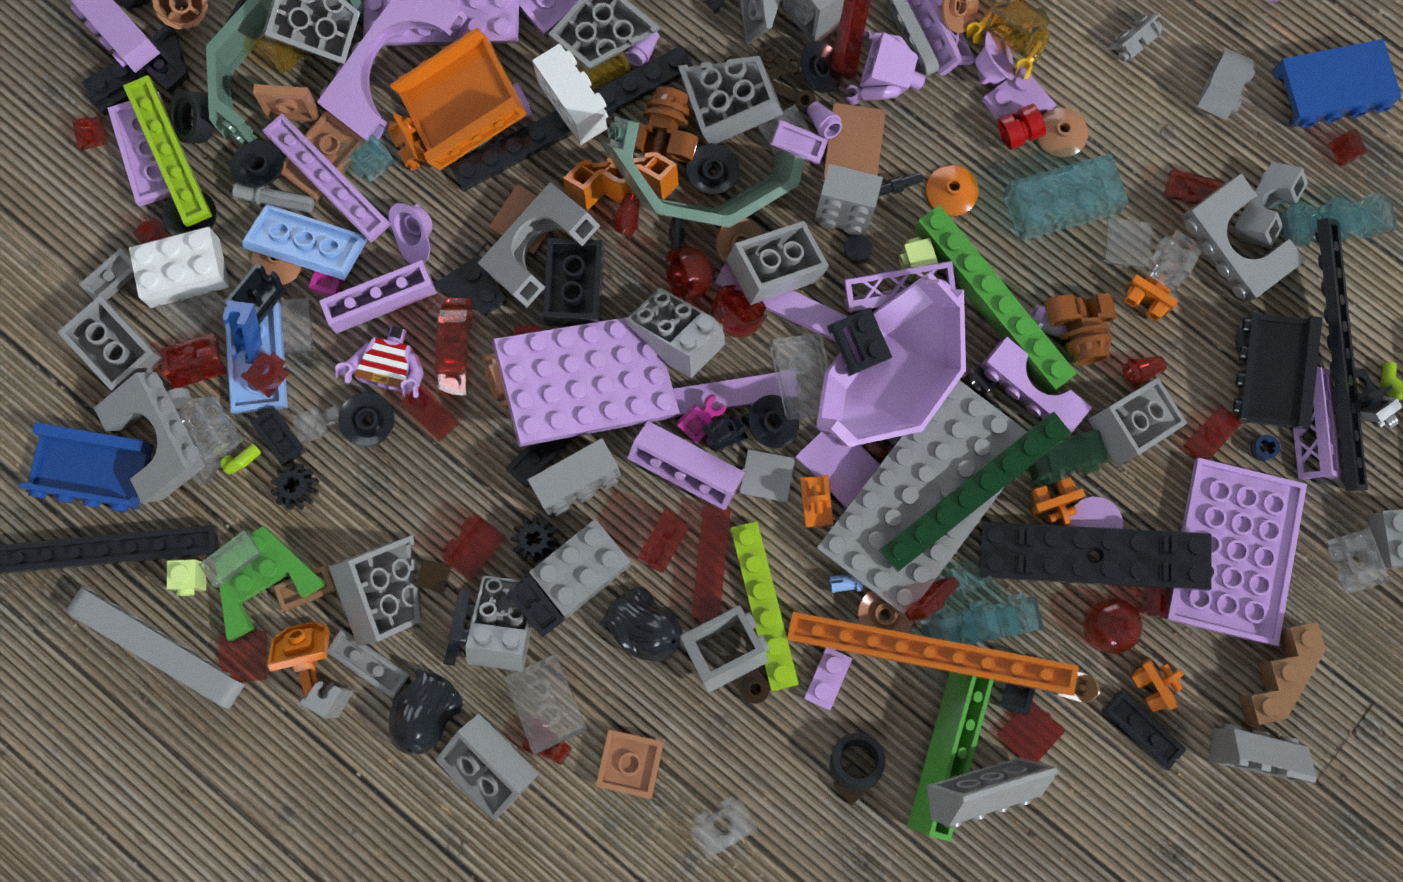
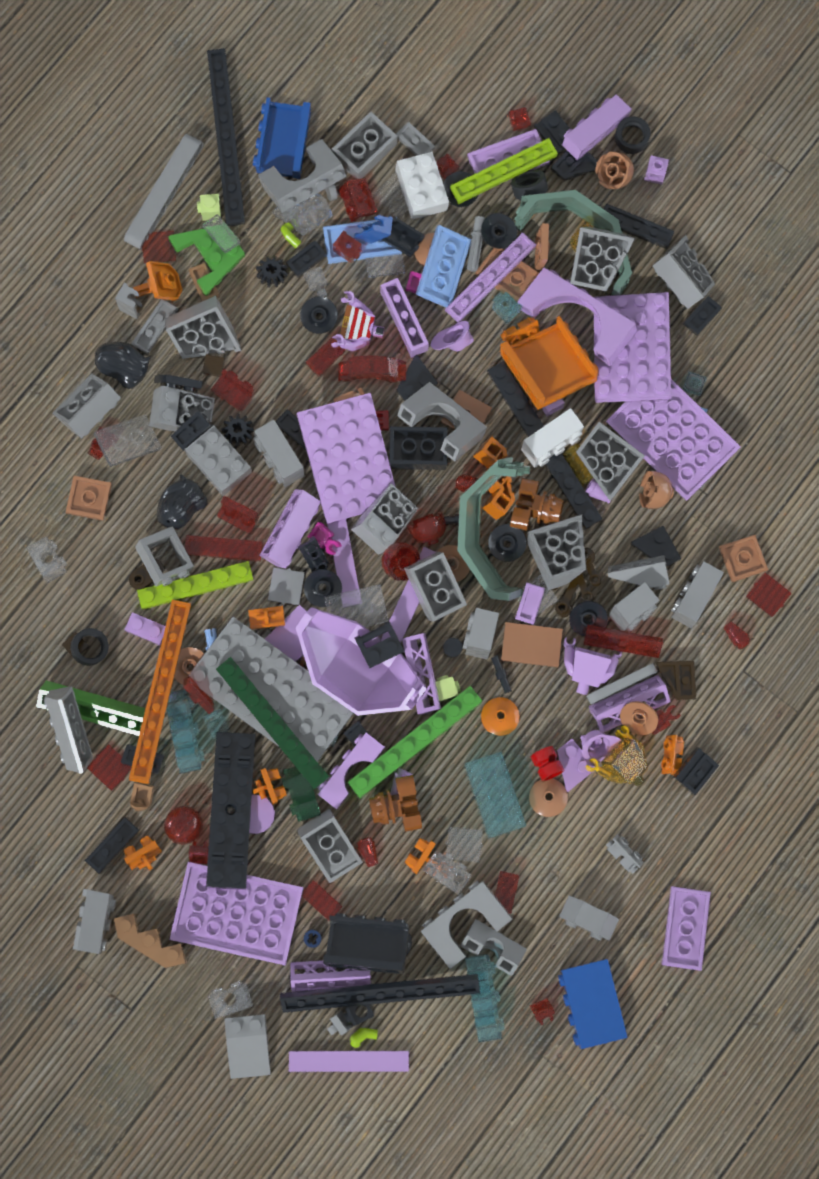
camera: 85 degrees right, 0 degrees up
lavender cone [807,102,842,139] -> none

